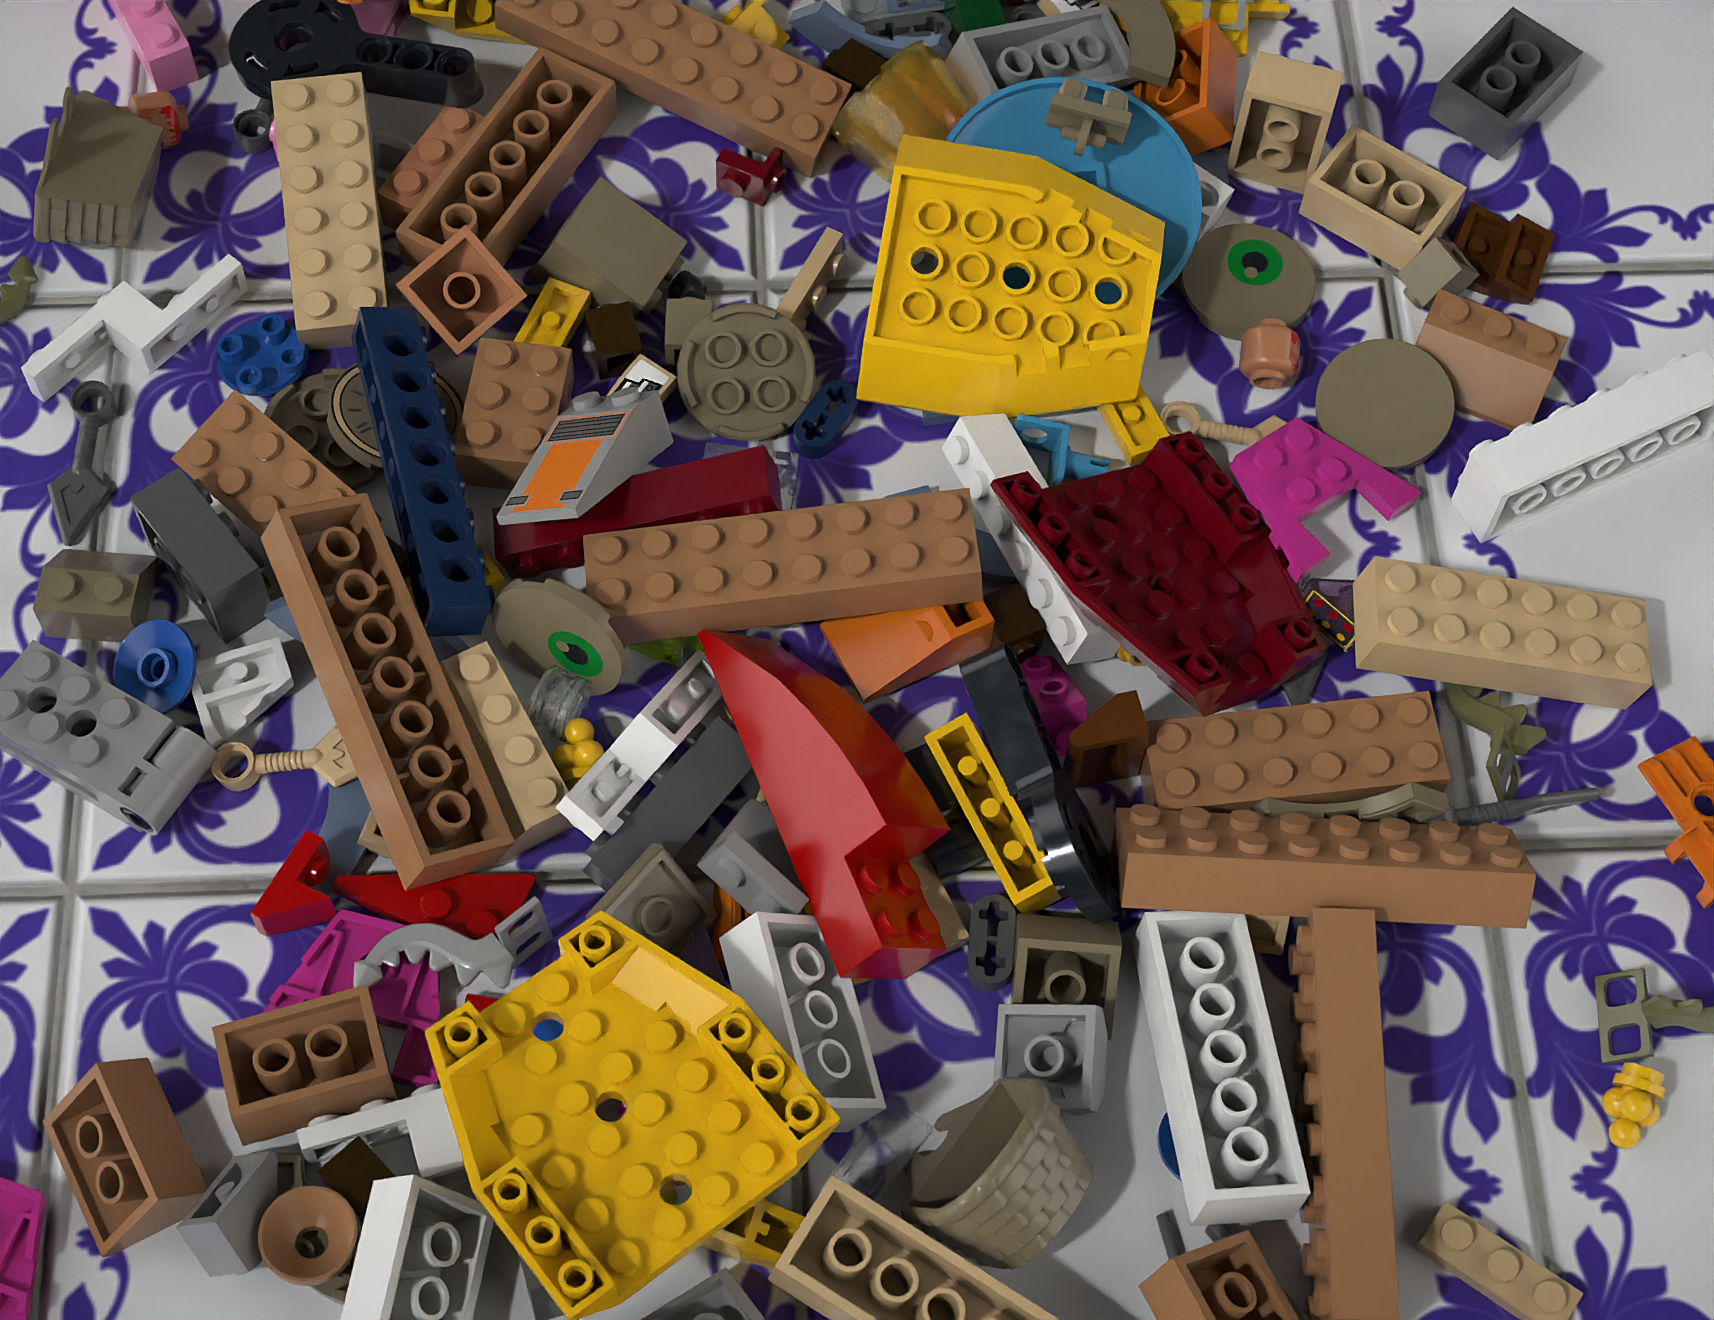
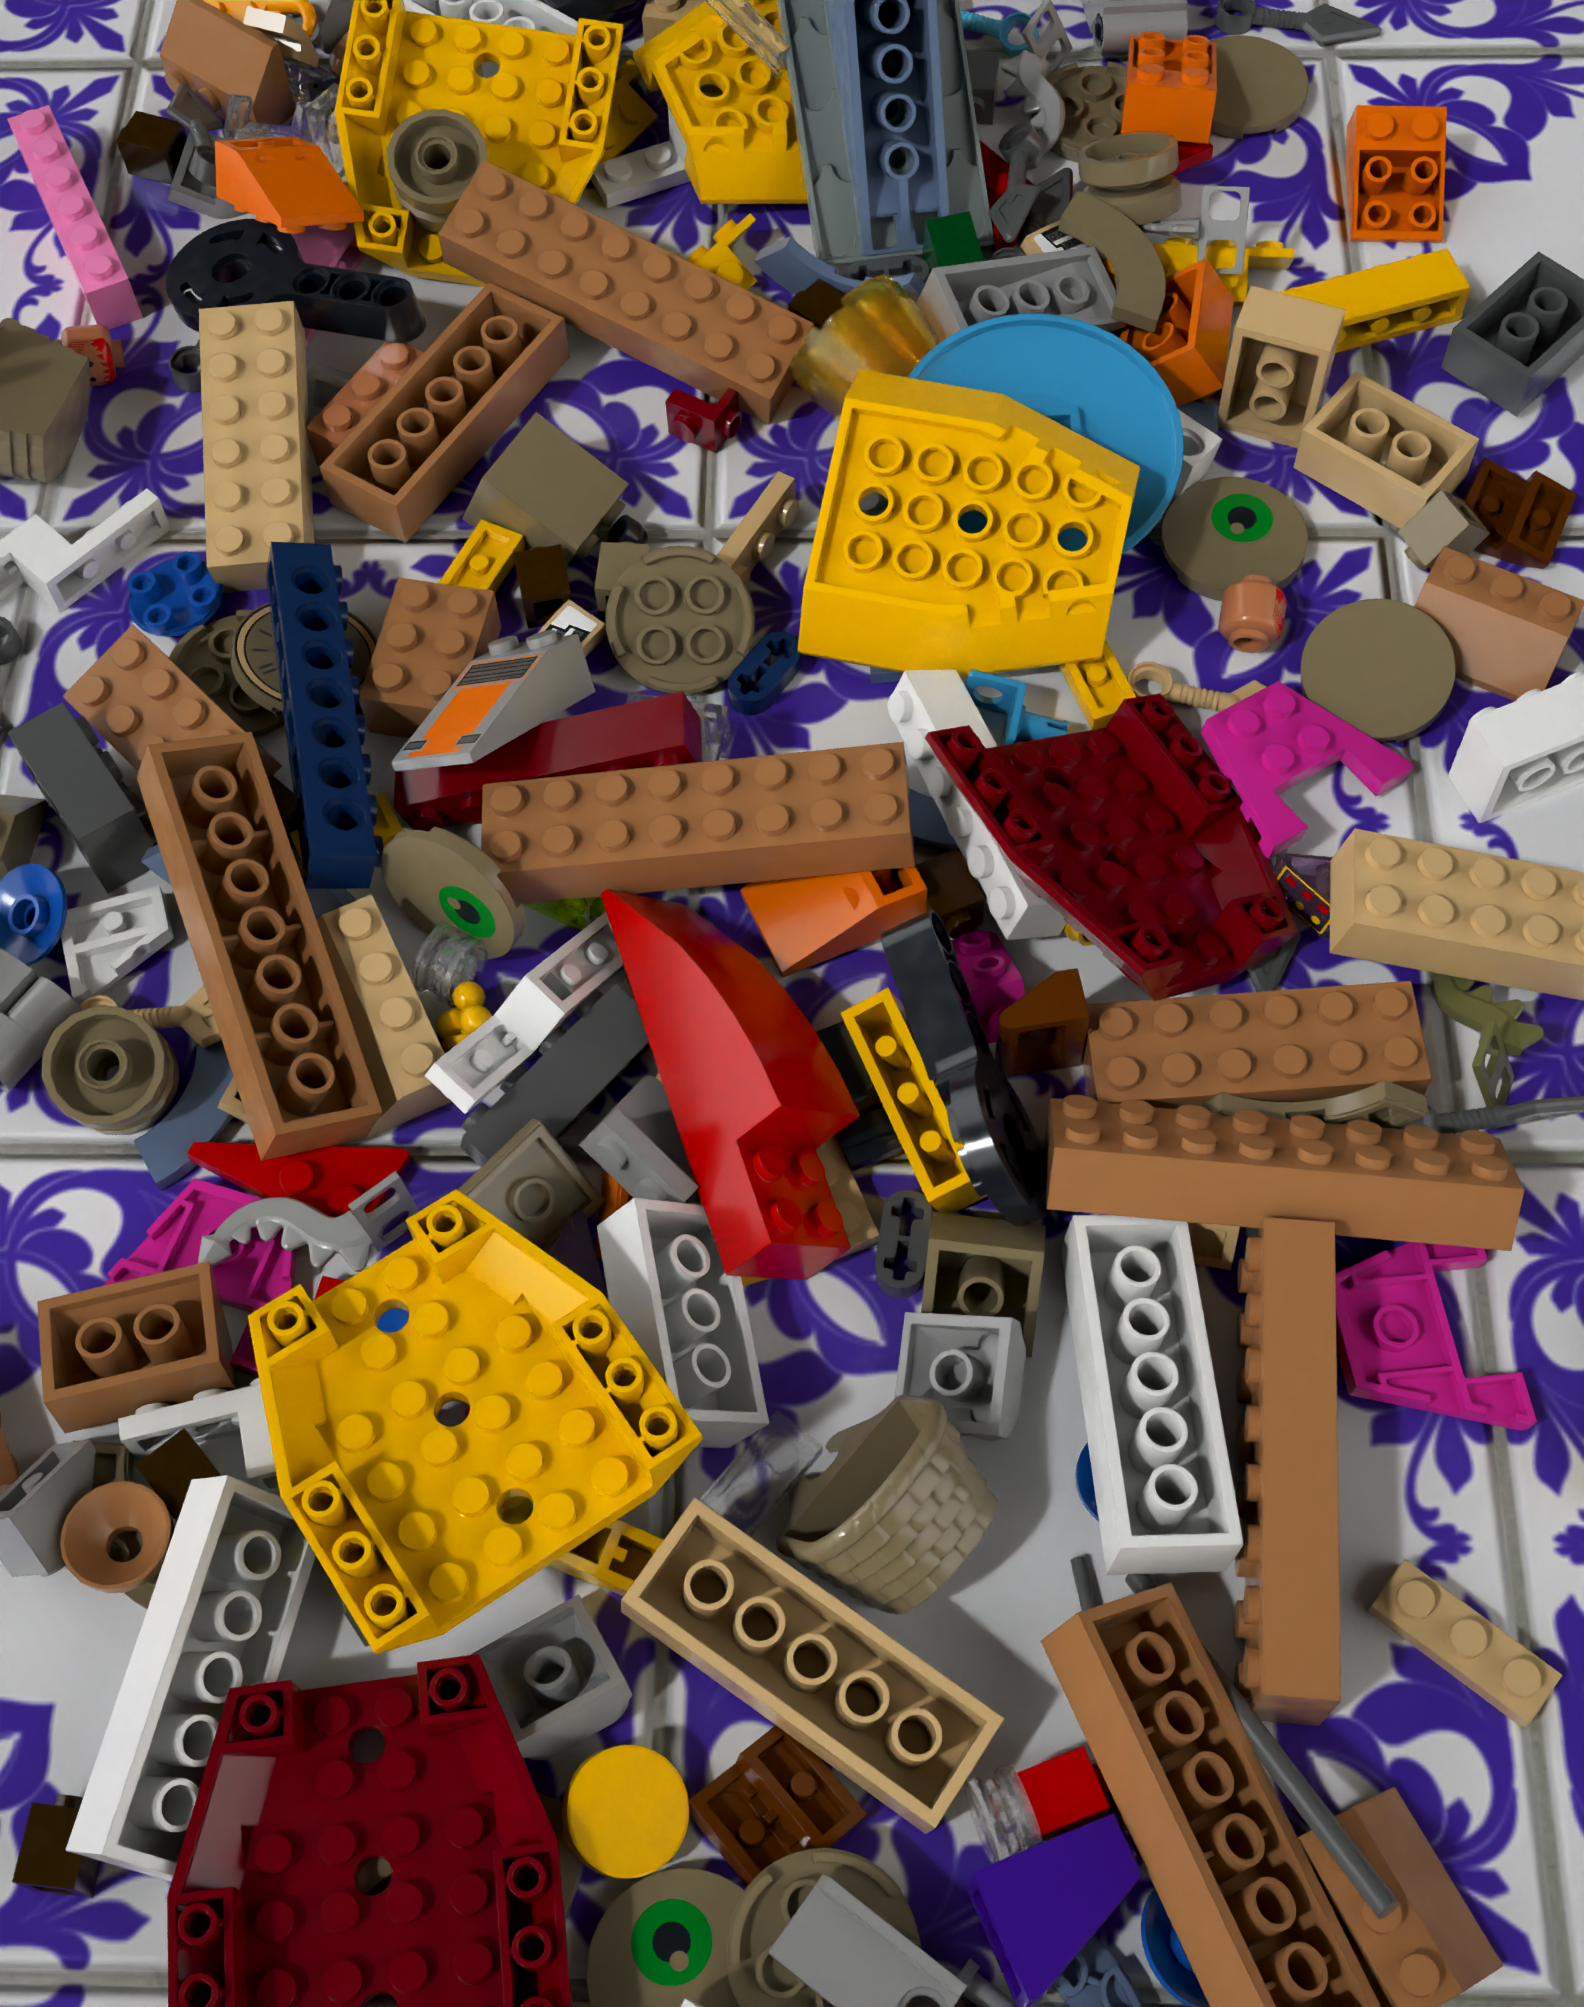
camera: 10 degrees right, 0 degrees up
red slope [250,830,337,937] -> none
nougat slope [396,225,527,357] -> none
dark tan hips [1045,78,1132,157] -> none
none -> dark tan wheel [41,1006,180,1135]
none -> yellow brick [1279,248,1471,353]
none -> dark pink wing [1336,1242,1537,1431]

